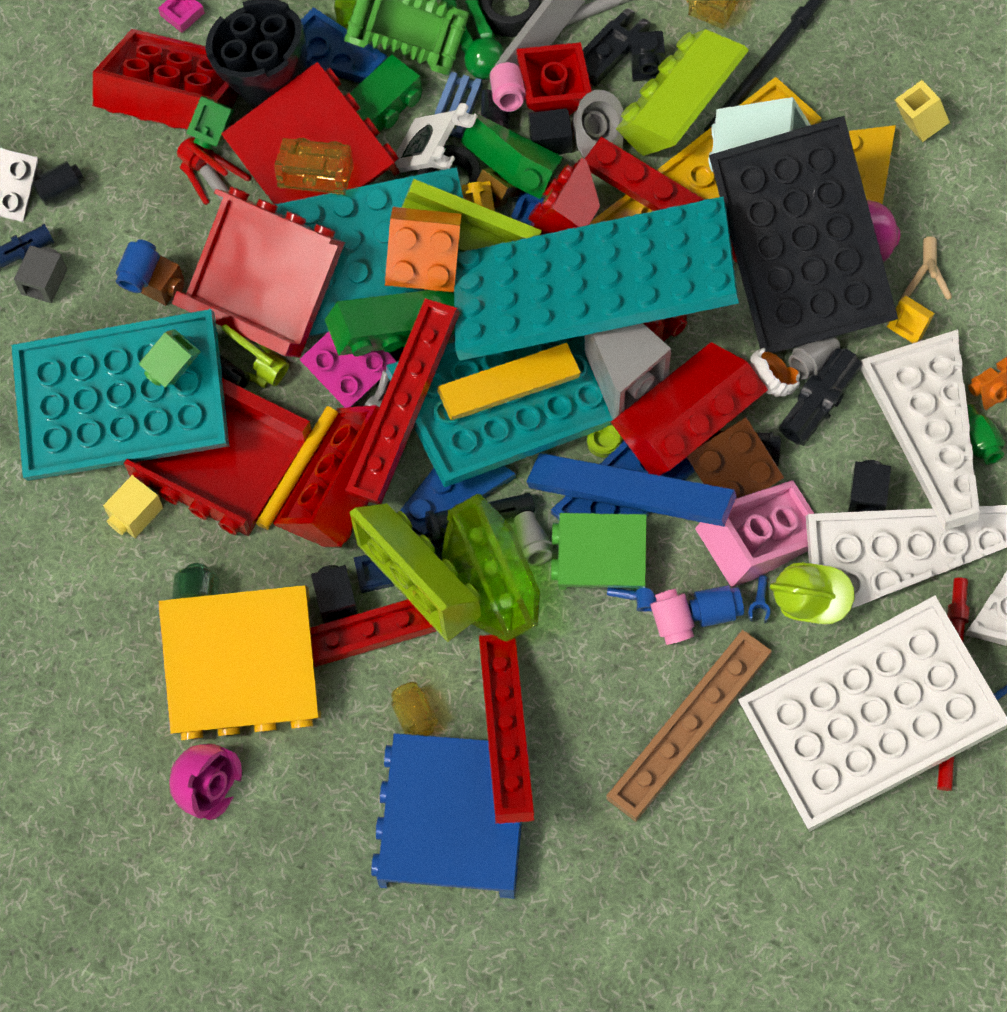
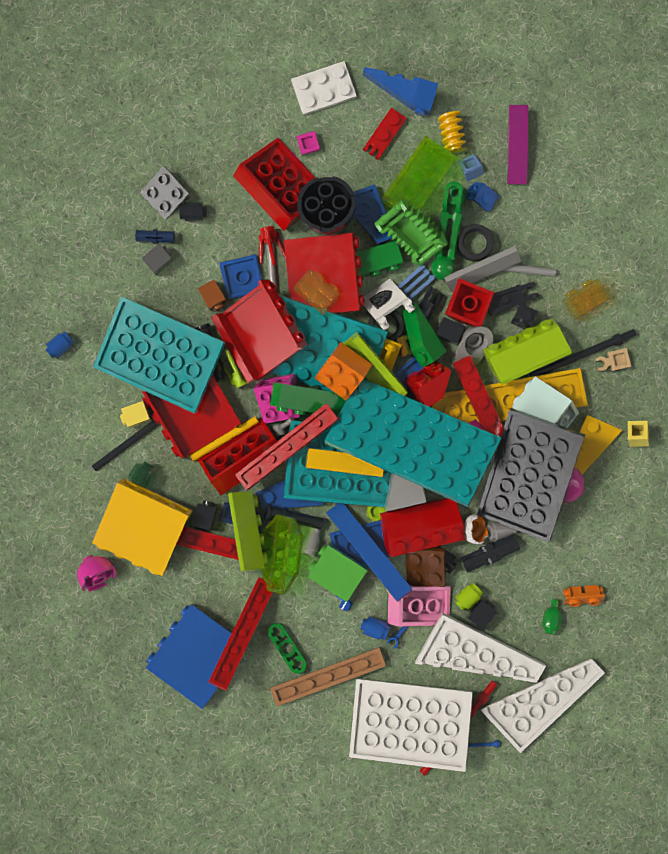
camera: 25 degrees right, 20 degrees up
blue brick [116,239,160,293] -> none
bright green brick [139,329,201,387] -> none
green bracket [186,96,234,150] -> none
clear yellow brick [391,682,438,736] -> none
bright pink brick [490,62,525,112] -> none
bright pink brick [650,588,695,645] -> none
lime piece [770,562,855,624] -> none
white wing [861,330,980,531] -> none
yellow tile [887,295,935,343] -> none
tan plant [898,237,952,303] -> none
none -> black bar [92,420,158,472]
none -> blue tile [219,254,262,300]
none -> green beam [268,623,306,674]
none -> lime brick [455,582,483,611]
none -> tan plate [595,348,631,372]

